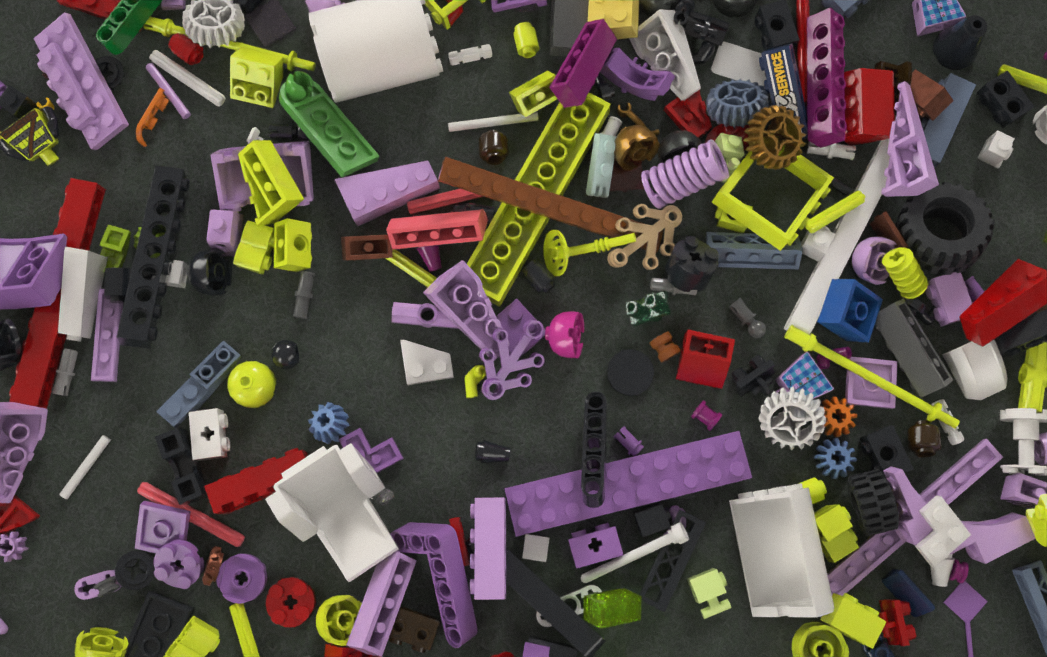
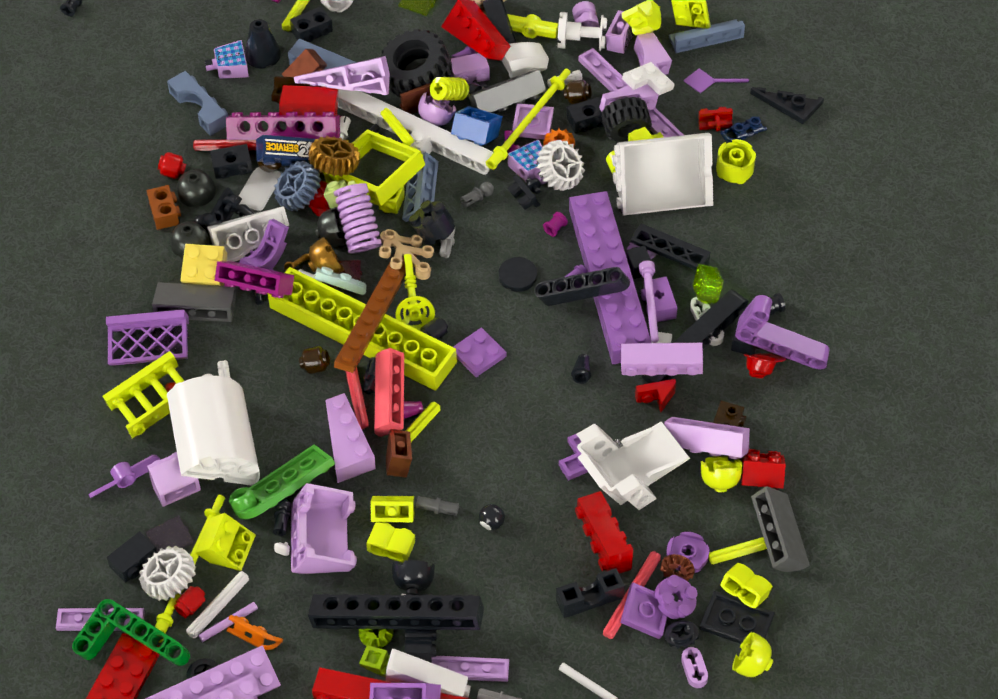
camera: 90 degrees left, 25 degrees down
dark grey bush [94,576,120,598] -> none
sand blue slope [156,341,241,428] -> none
white brick [189,408,230,461] -> none
lavender torso [207,210,244,257] -> none
neon yellow cylinder [227,361,276,408] -> none
neon yellow wedge [238,140,304,226] -> none
red plate [266,577,316,627] -> none
medium blue gear [308,402,350,444] -> none
medium lavender beam [390,522,478,648] -> none
lavender piece [392,302,459,329] -> none
white wing [400,340,454,385] -> none
lavender wedge [423,260,510,361] -> none
white bar [448,112,538,132] -> none
neon yellow arm [464,365,486,398] -> none
medium lavender plant [479,319,545,400] -> none
neon yellow brick [509,70,557,117] -> none
neon yellow brick [513,22,540,58] -> none
dark pink cylinder [545,311,584,358] -> none
white piece [581,522,689,583] -> none
clear green hips [626,291,671,326] -> none
dark orange wheel [649,331,681,363] -> none
red wing [664,90,712,138] -> none
red slope [676,330,735,389] -> none
yellowish green brick [687,568,731,619] -> none
medium blue gear [814,438,857,479] -> none
neon yellow brick [820,593,886,649] -> none
dark blue slope [882,569,935,617] -> none
white cone [930,554,955,587] -> none
magenta bush [949,559,969,584] -> none
white brick [978,130,1015,168] -> none
none -> lavender piece [639,261,659,343]

